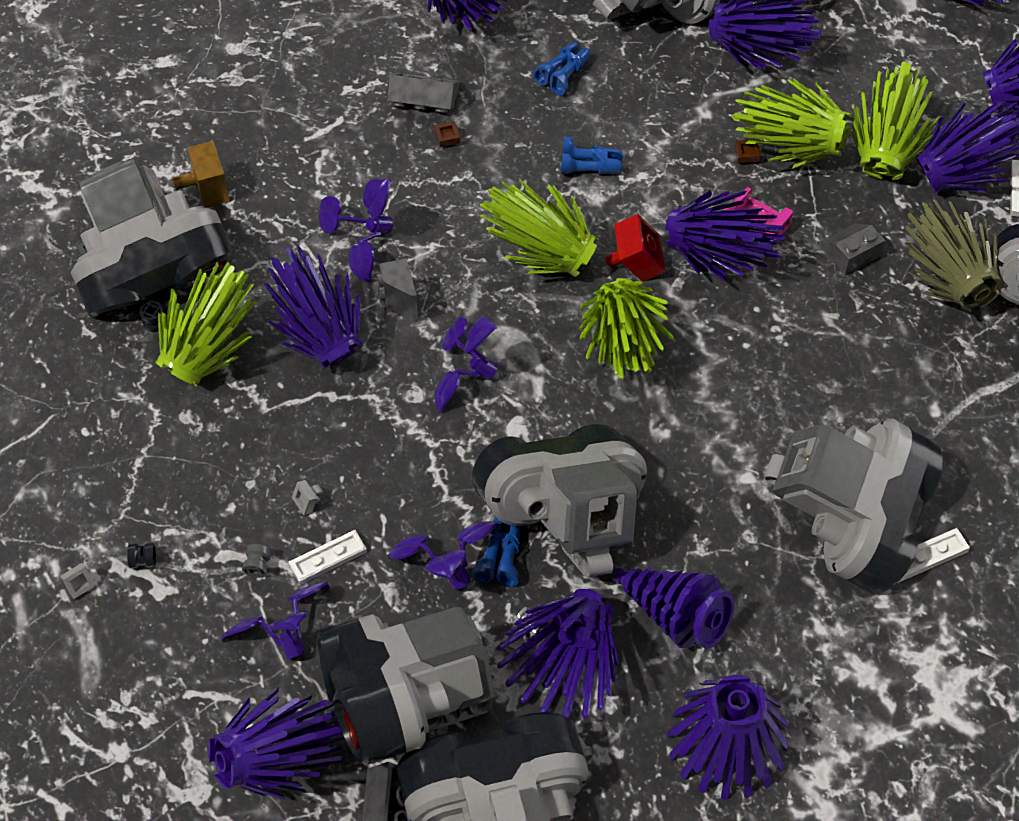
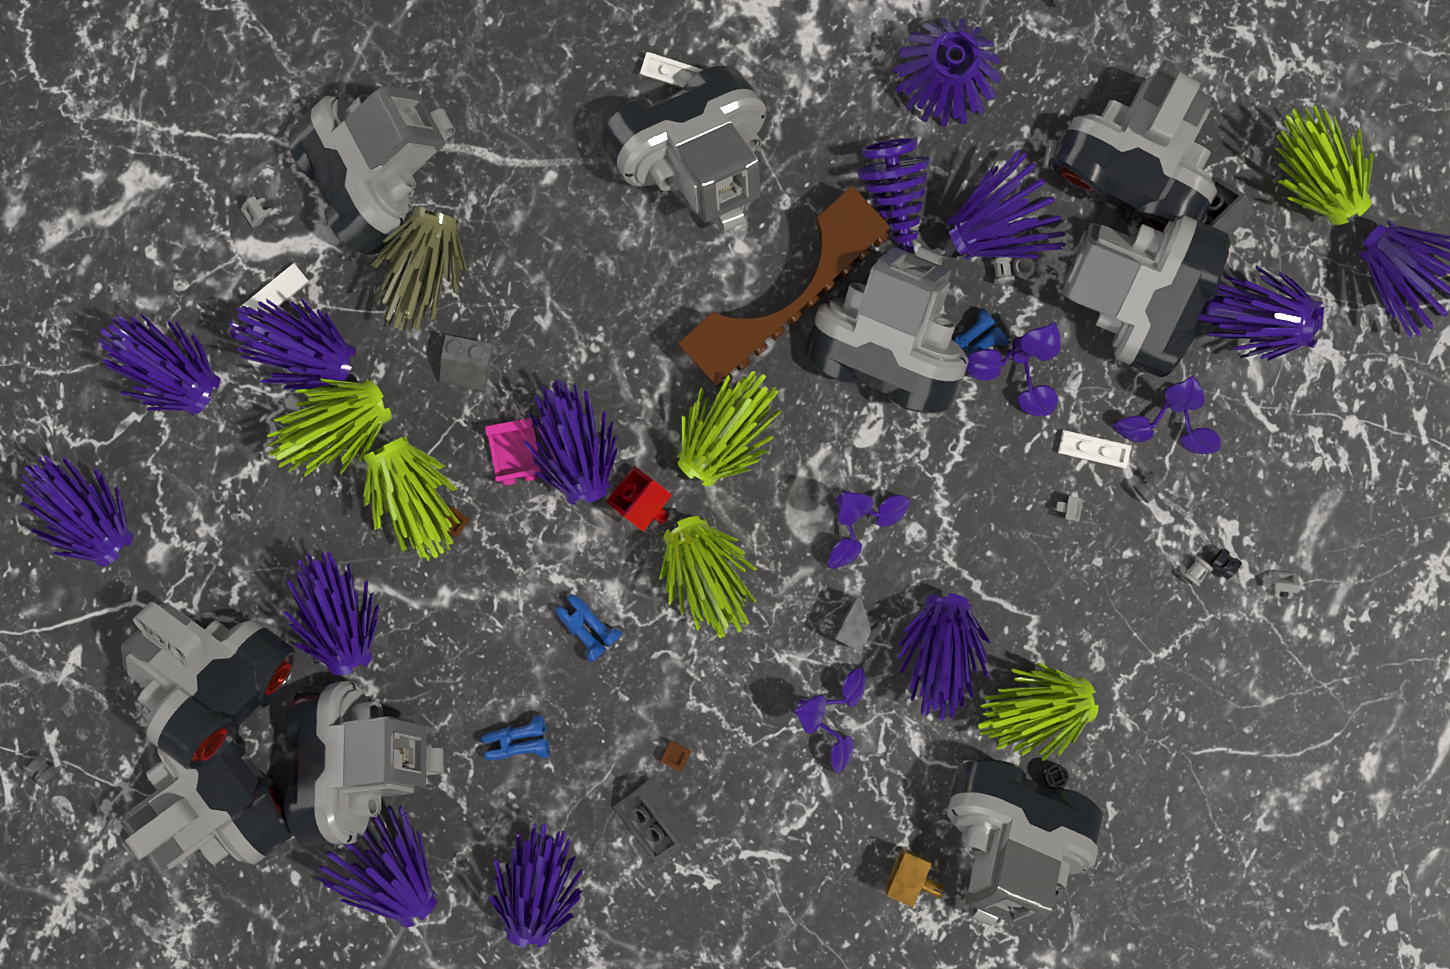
camera: 135 degrees left, 30 degrees up
none -> reddish brown arch [678,186,890,388]
none -> light grey bush [1182,556,1213,587]

